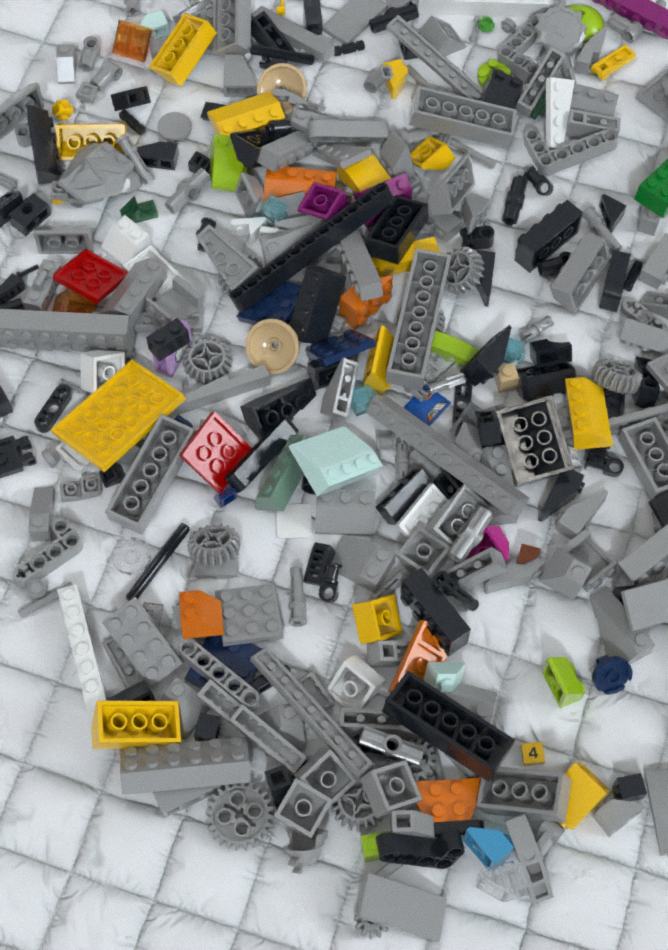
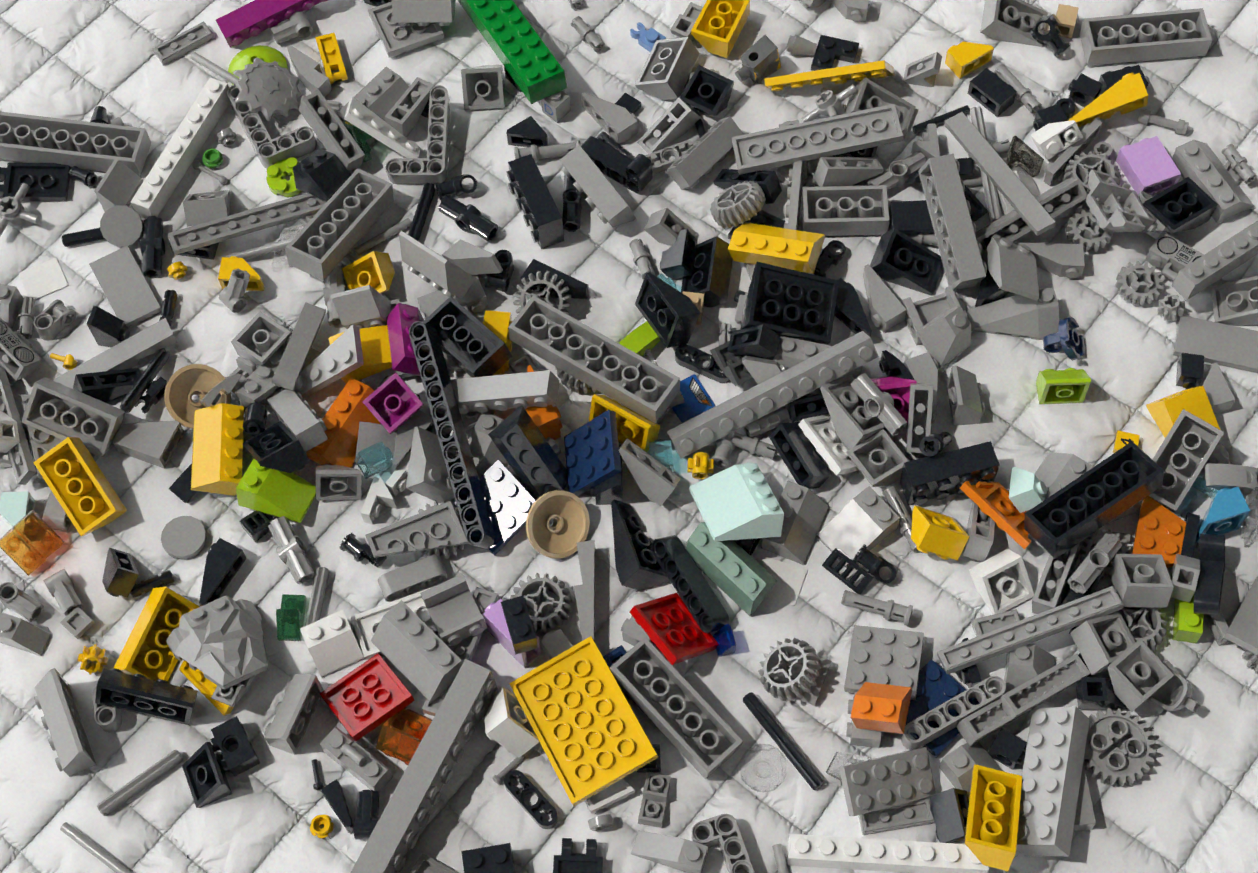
camera: 65 degrees left, 0 degrees up
light grey pin [115,133,155,185] -> none
light grey axle [428,372,466,395] -> none
copper tile [517,544,541,565] -> none
none -> yellow plate [167,261,188,280]
none -> light grey slope [231,312,292,365]
none -> light grey axle [305,567,330,626]
none -> light grey beam [378,555,447,602]
none -> black axle [408,182,436,241]
none -> light grey slope [461,64,504,110]
none -> light grey tile [509,355,539,374]
none -> light grey brick [541,629,573,660]
none -> light grey slope [644,208,696,246]
none -> yellow gear [687,452,714,479]
none -> black slope [870,228,943,295]
none -> black slope [879,350,914,380]
none -> light grey slope [947,366,985,426]

